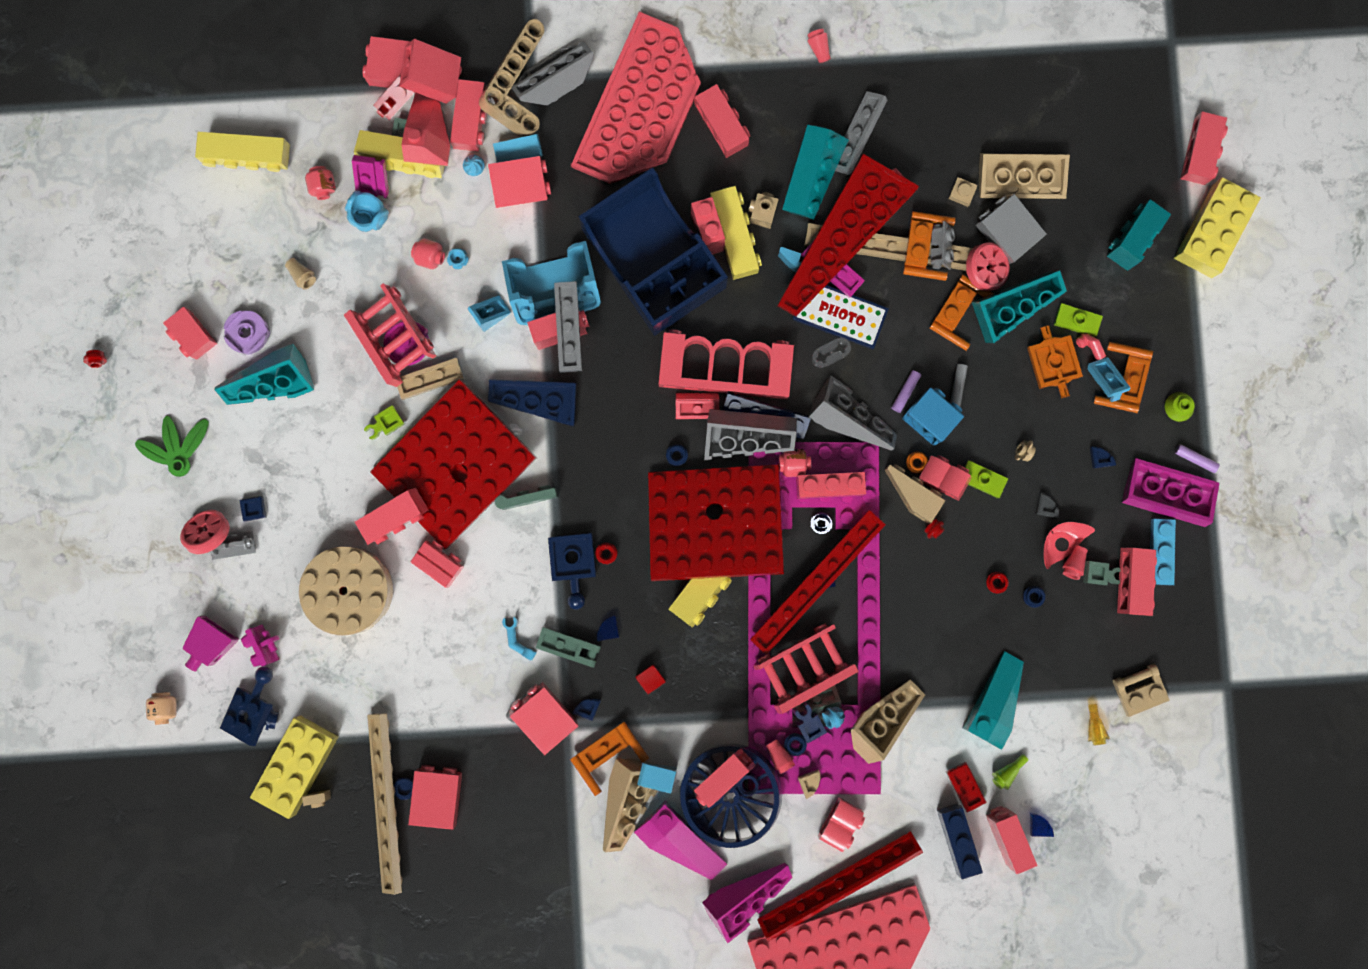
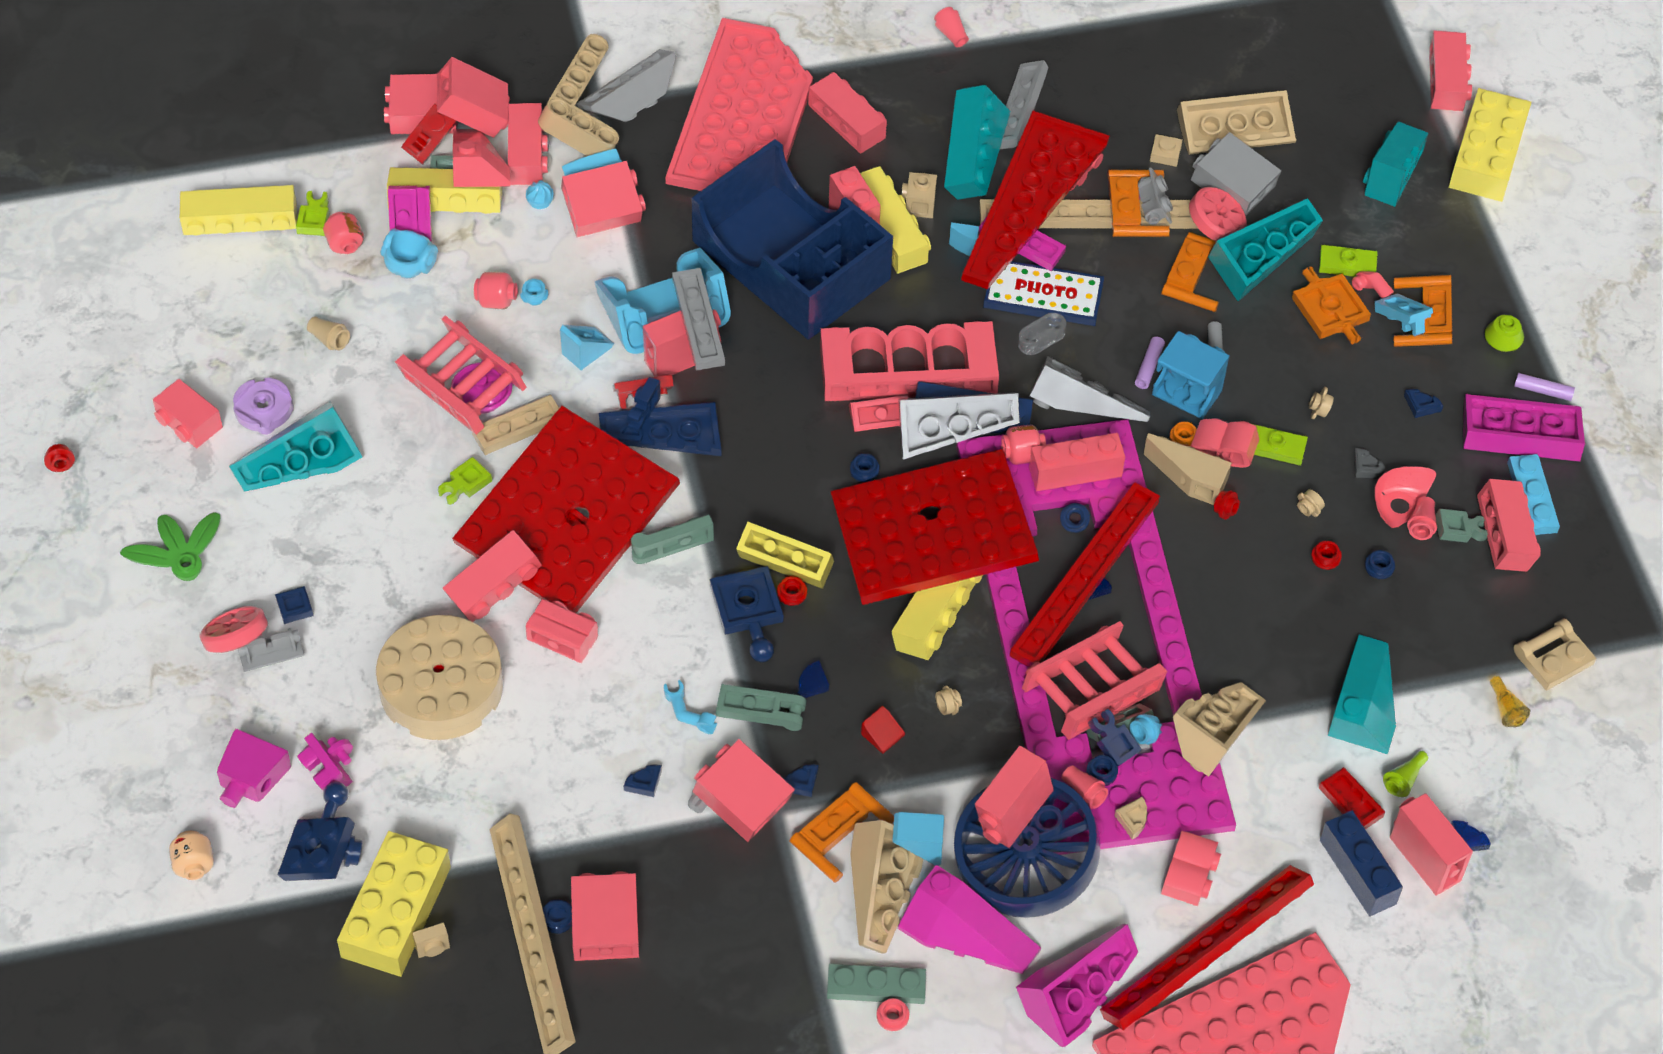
camera: 10 degrees left, 30 degrees down
none -> lime plate [296,191,330,236]
none -> red plate [613,375,674,410]
none -> dark blue tile [623,765,662,797]
none -> dark blue plate [627,377,661,431]
none -> light yellow brick [736,522,834,589]
none -> sand green plate [827,964,926,1004]
none -> coral plate [876,998,909,1031]
none -> tan plate [935,686,962,715]
none -> tan plate [1297,489,1325,517]

